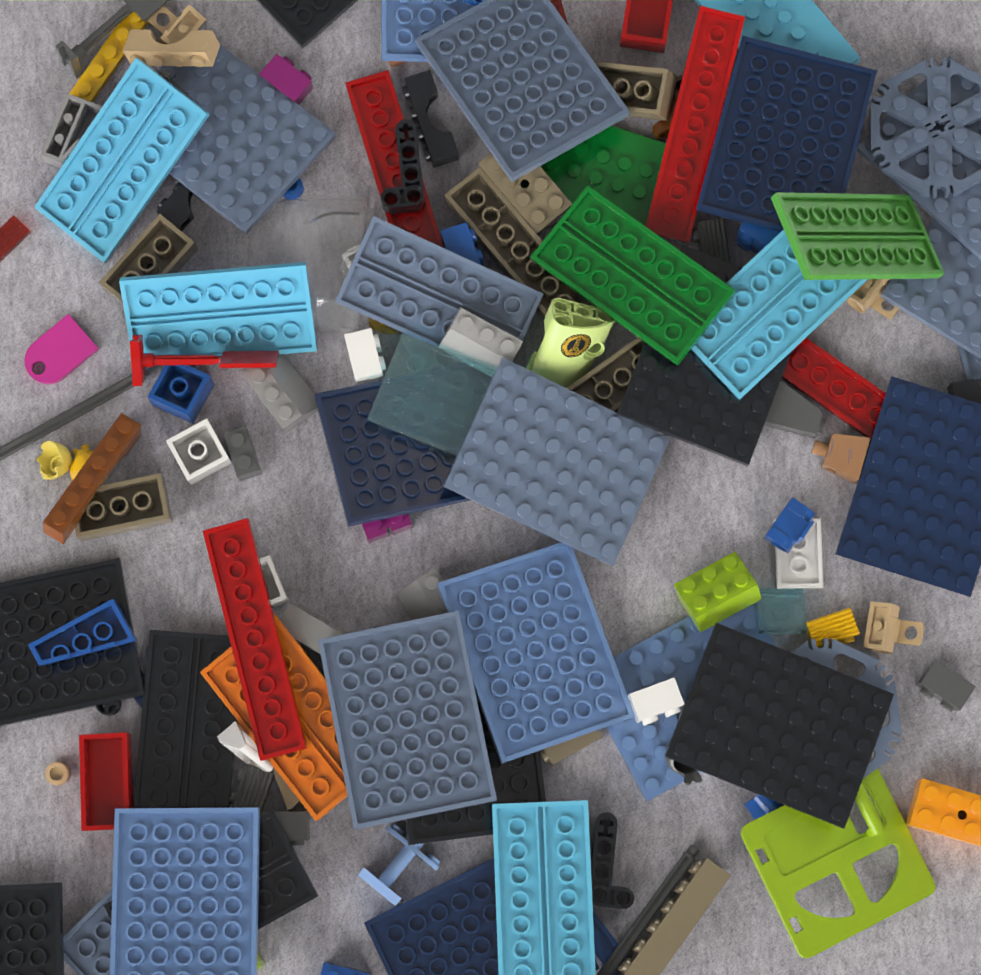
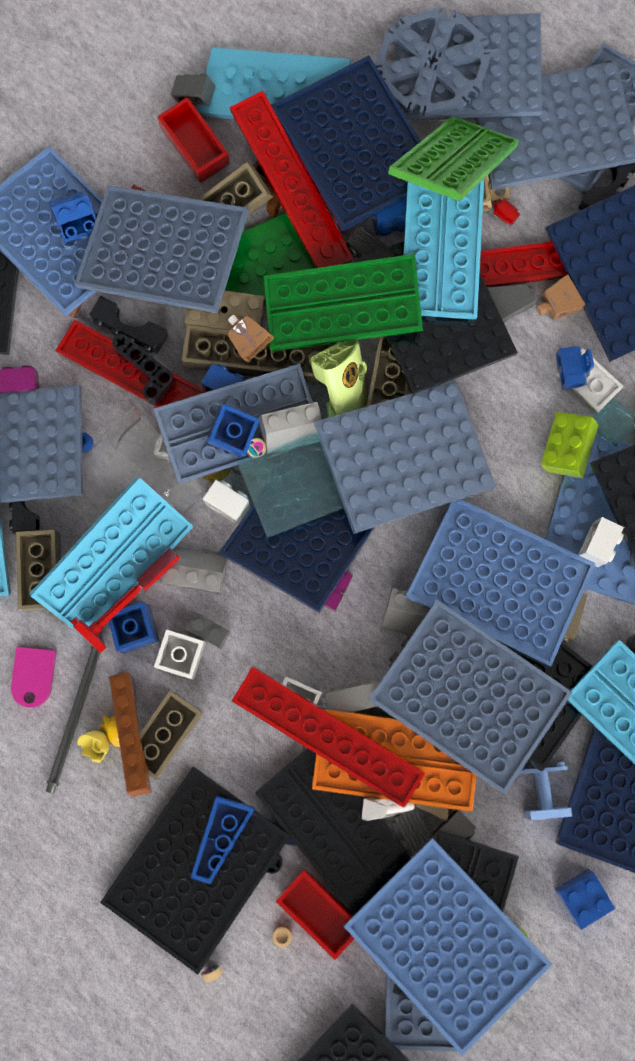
camera: 45 degrees left, 0 degrees up
none -> blue brick [206,404,260,458]
none -> medium nougat torso [228,314,275,363]
none -> tile [247,438,266,458]
none -> red brick [493,198,520,226]

